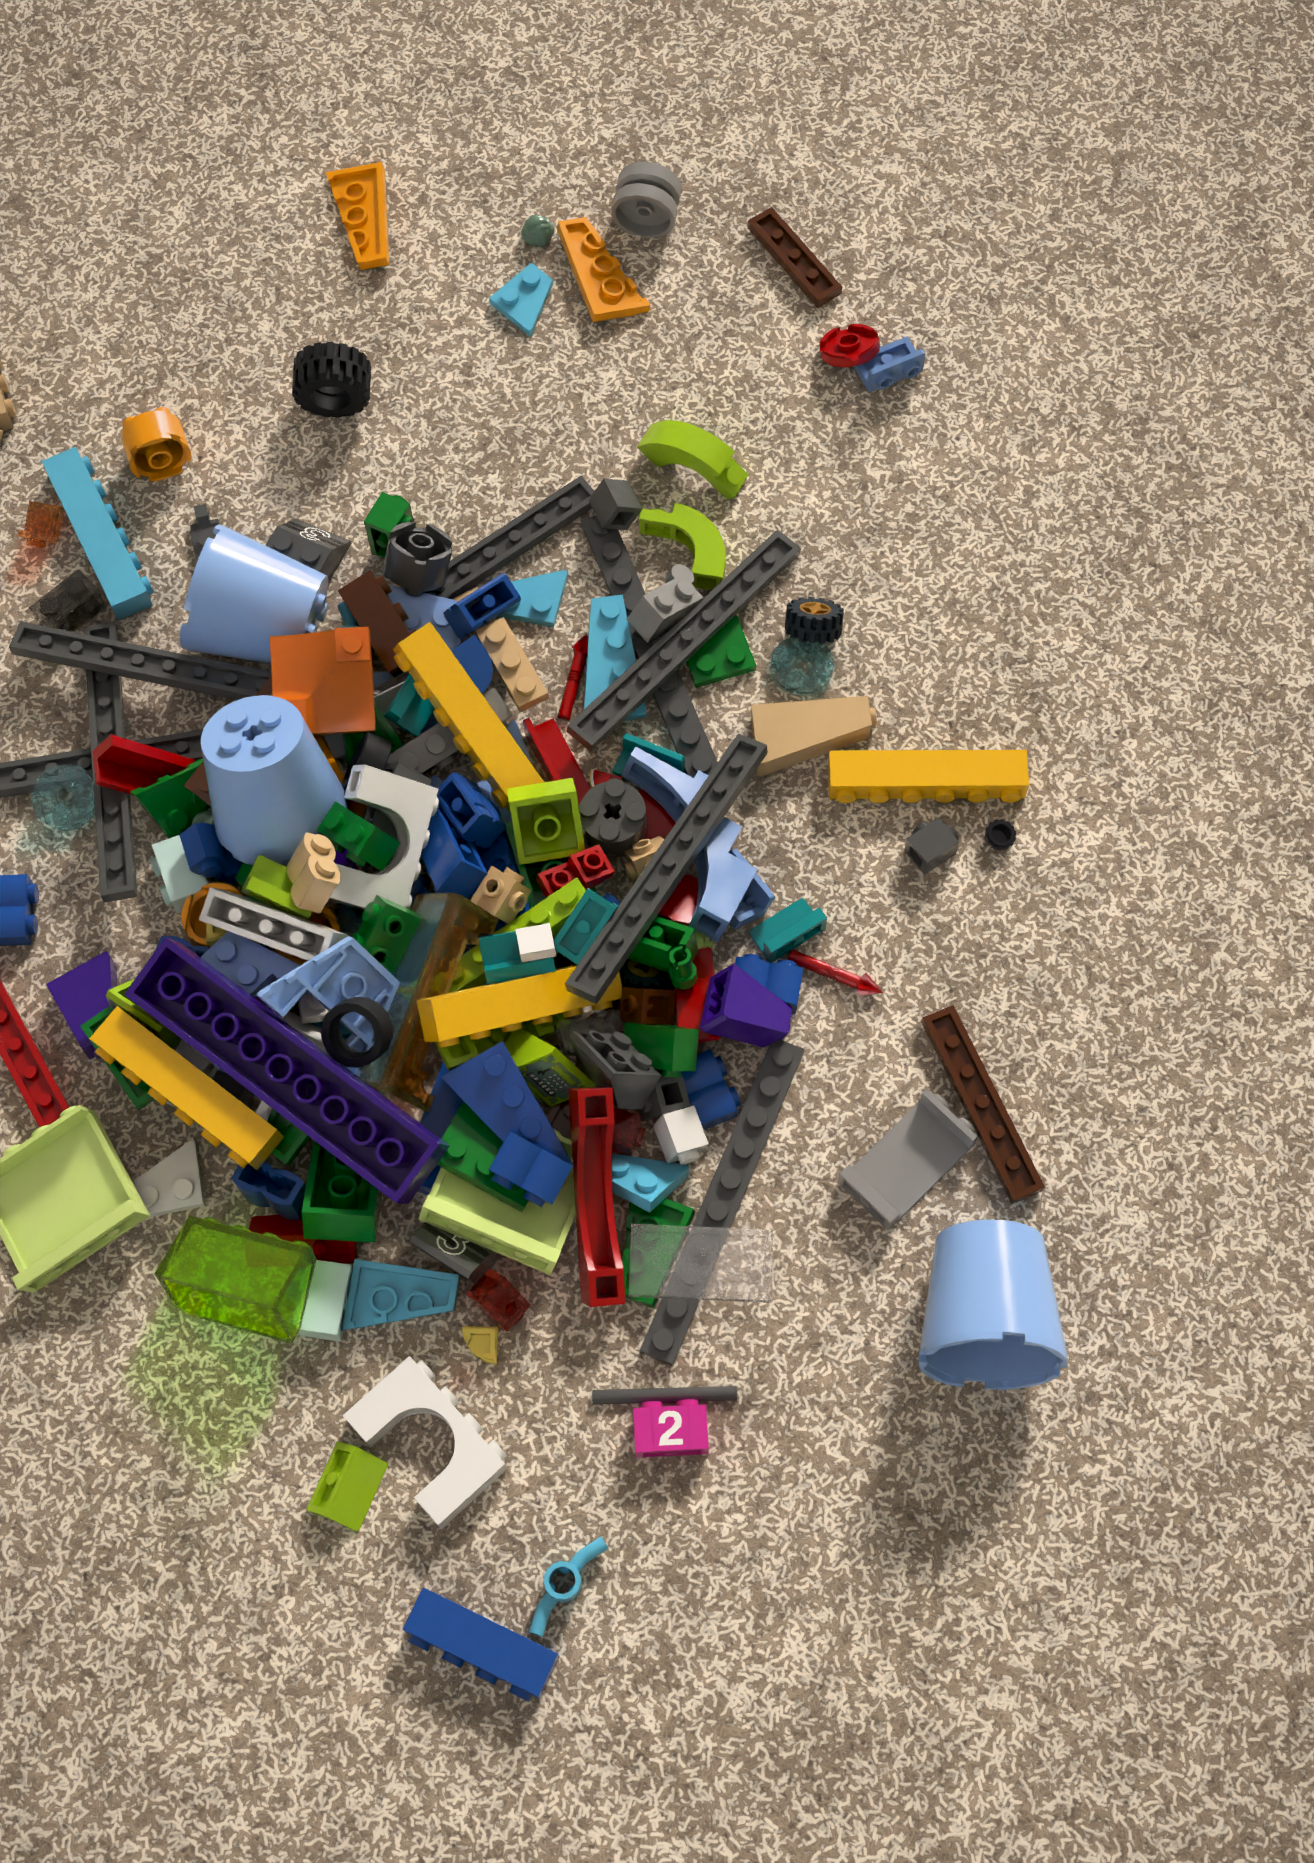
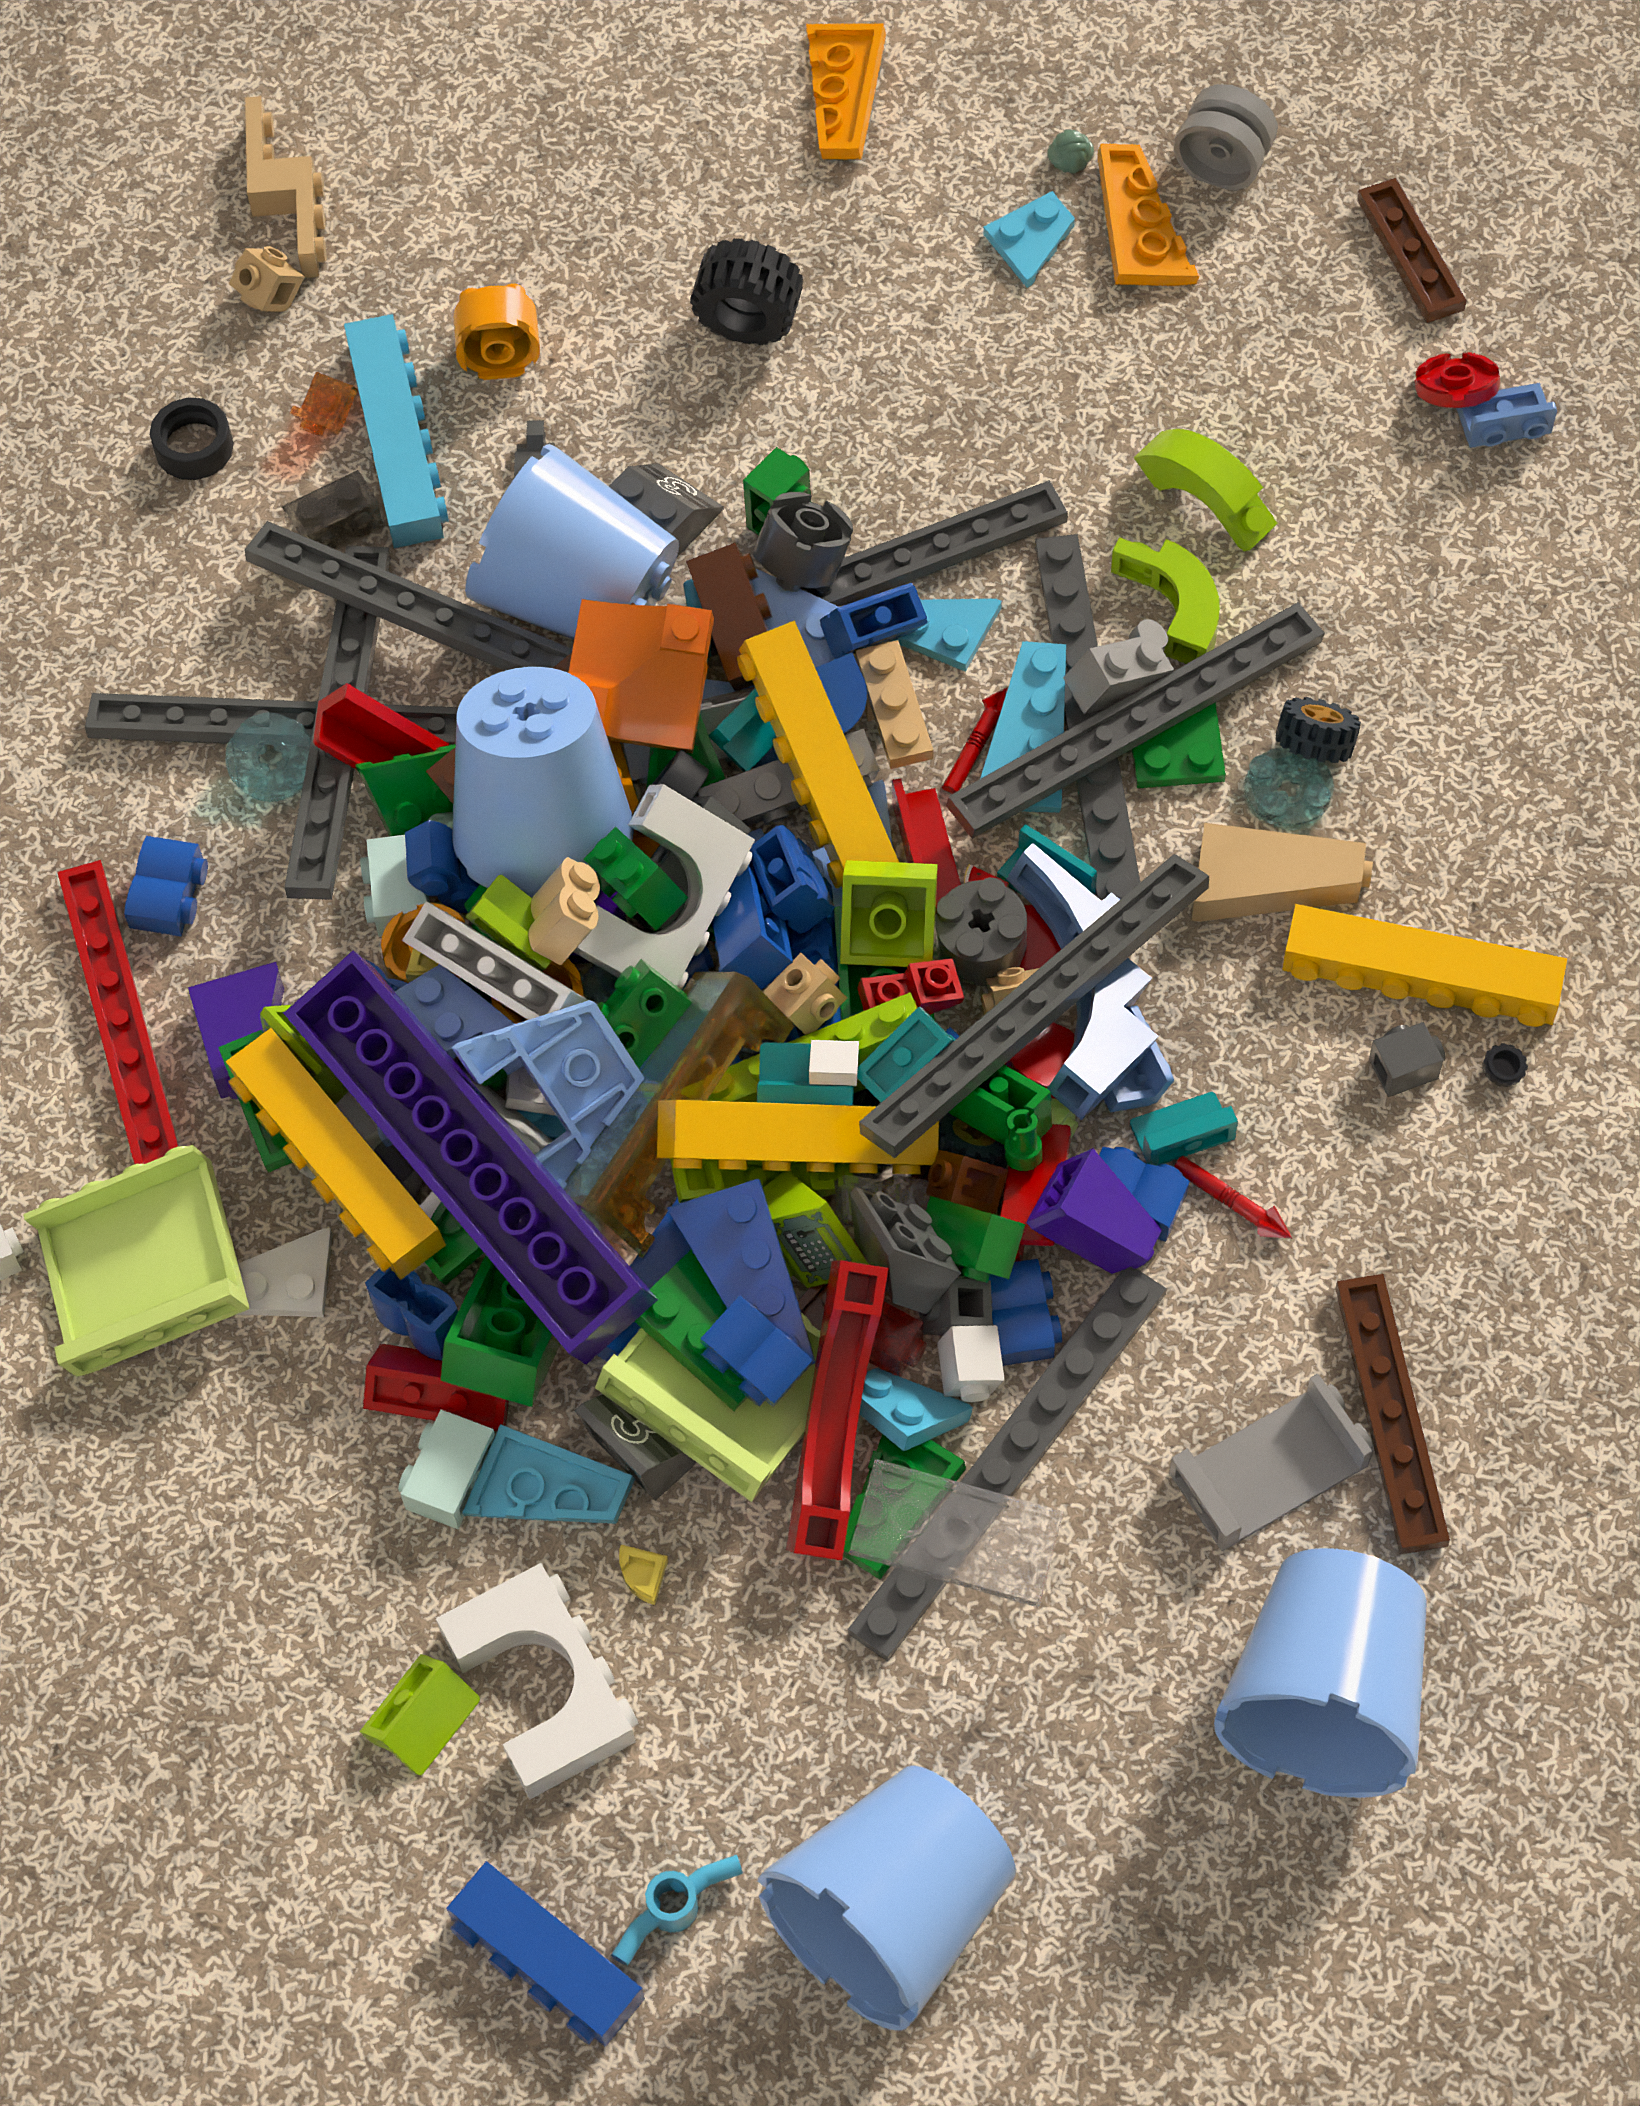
camera: 15 degrees right, 5 degrees down
clear neon green windscreen [154,1215,317,1343] -> none
black tyre [321,997,393,1068] -> none
clear red brick [466,1269,531,1331] -> none
dark grey brick [589,478,643,530] -> none
dark grey bar [592,1386,737,1404] -> none
dark pink brick [633,1399,709,1458] -> none
none -> light blue cone [757,1766,1016,2031]

